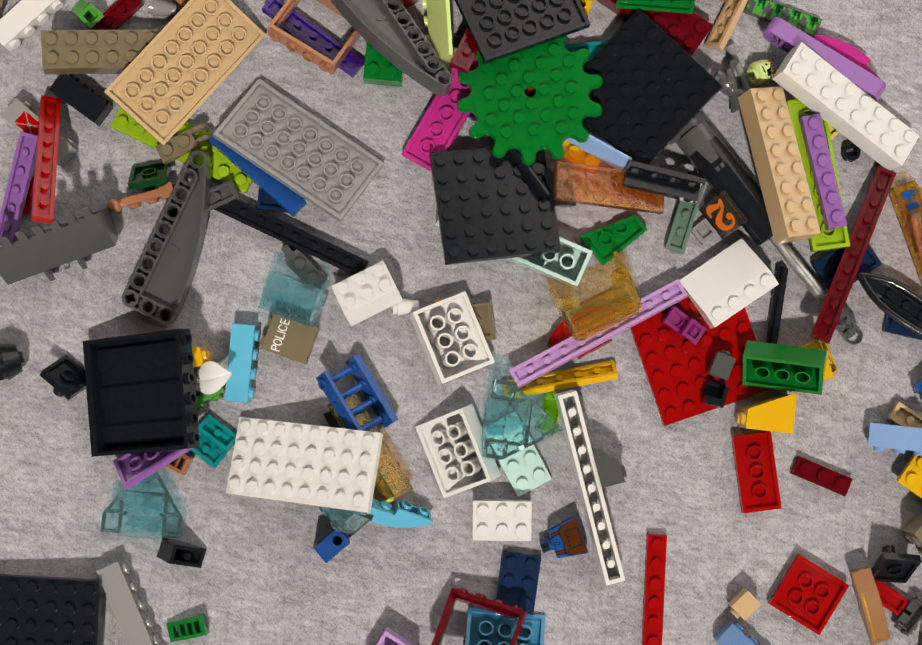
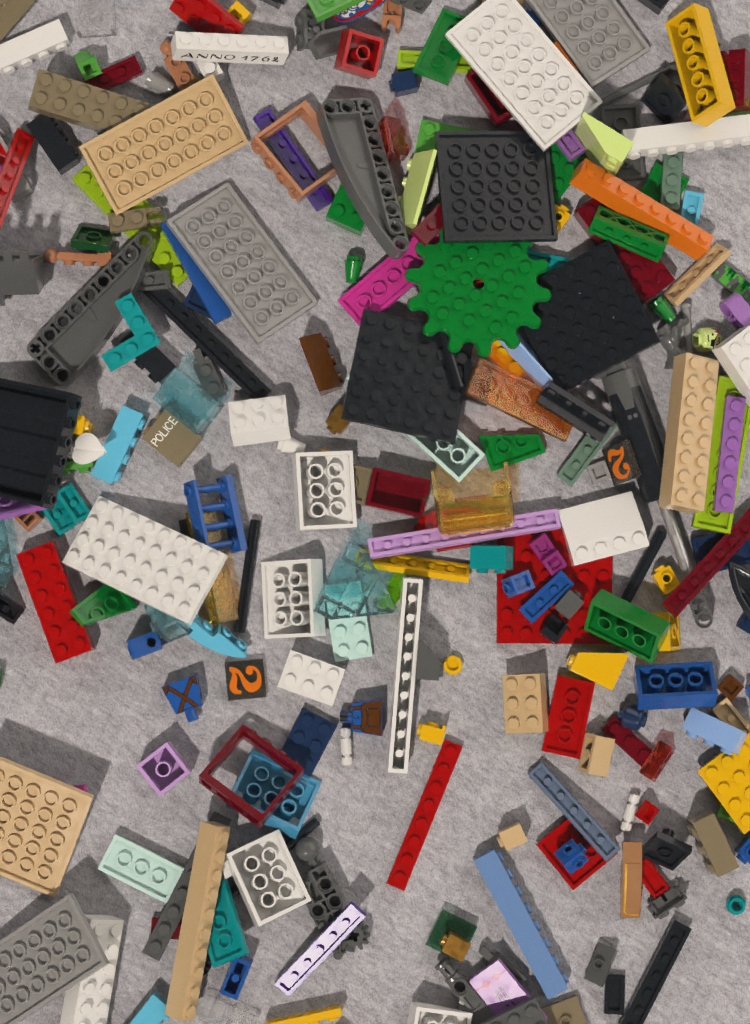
camera: 20 degrees right, 0 degrees up
none -> red brick [16,541,95,663]
none -> green wing [70,584,137,627]
none -> teal plate [101,292,161,372]
none -> black brick [119,331,178,385]
none -> blue torso [162,674,203,723]
none -> tile [225,659,267,701]
none -> black axle [235,519,260,633]
none -> reddish brown slope [299,333,344,396]
none -> pearl gold brick [325,404,351,435]
none -> white axle [340,727,352,765]
none -> green cone [344,255,363,284]
none -> dark red piece [366,467,431,519]
none -> yellow brick [416,721,446,745]
none -> yellow tile [443,655,462,675]
none -> teal brick [470,546,513,573]
none -> blue bracket [501,570,536,598]
none -> tan brick [502,673,549,734]
none -> blue plate [518,570,575,624]
none -> sand blue tile [528,761,621,862]
none -> blue brick [554,839,589,874]
none -> tan brick [578,732,615,777]
none -> dark blue head [618,703,648,731]
none -> white axle [620,793,640,832]
none -> blue brick [633,661,718,710]
none -> red plate [634,799,660,825]
none -> clear red slope [639,740,675,782]
none -> green cone [649,295,676,324]
none -> yellow brick [651,564,681,595]
none -> reddish brown plate [717,674,744,701]

